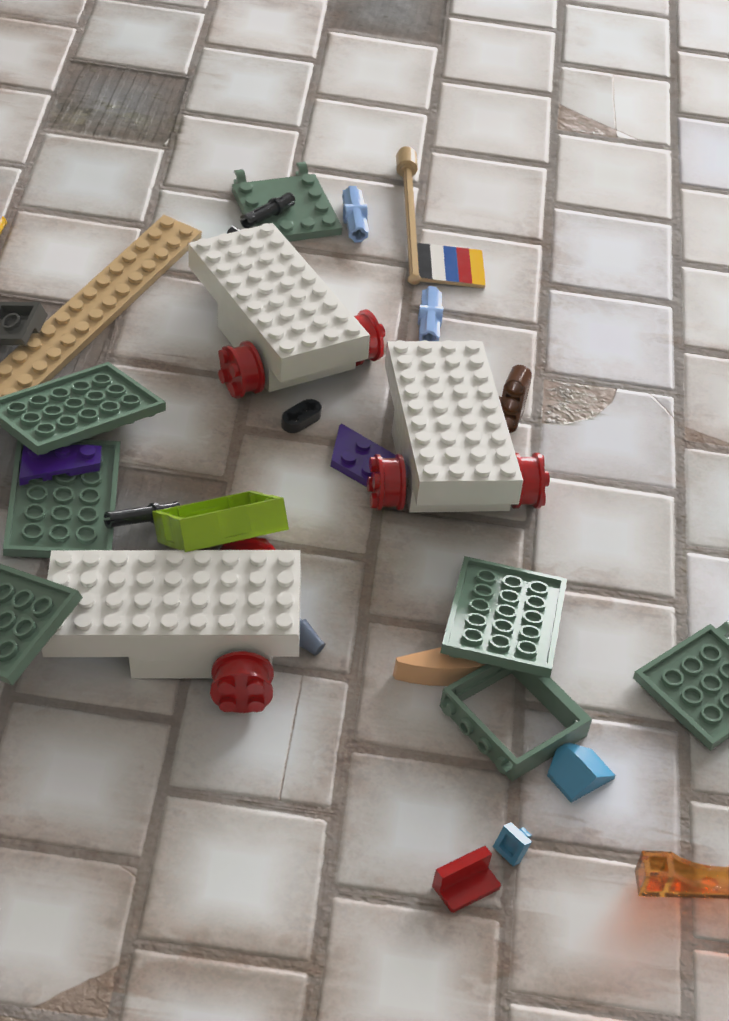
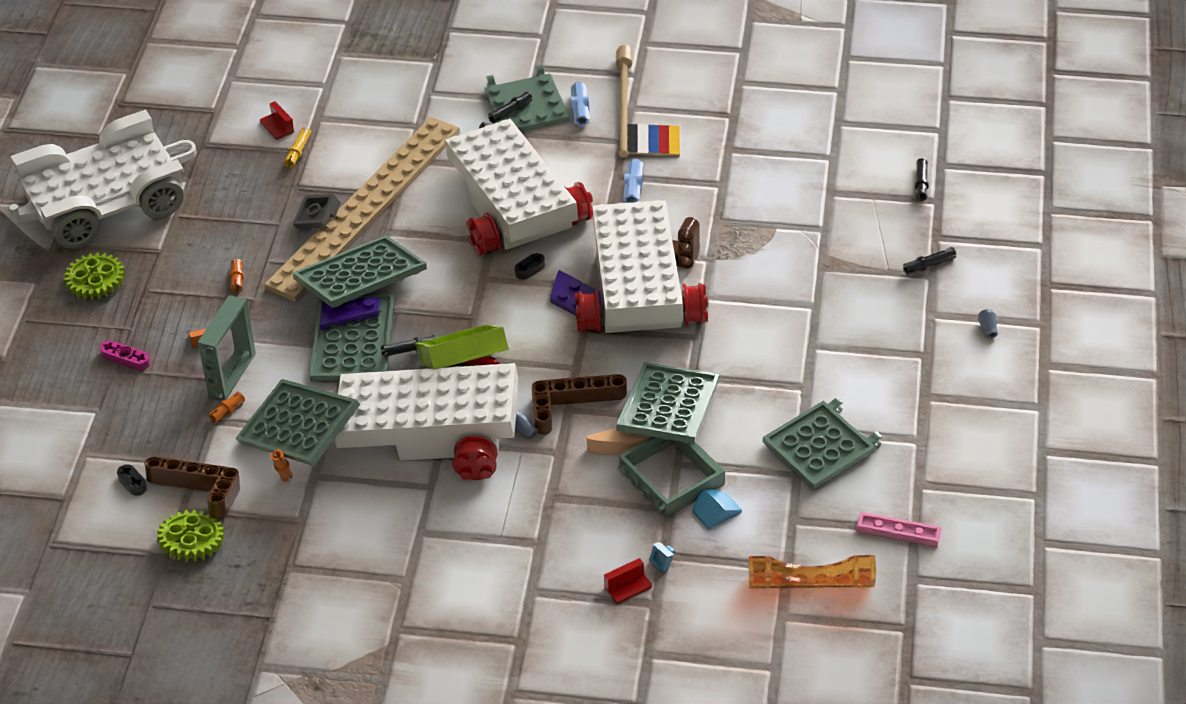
camera: 10 degrees right, 0 degrees up
none -> reddish brown beam [532,374,627,435]

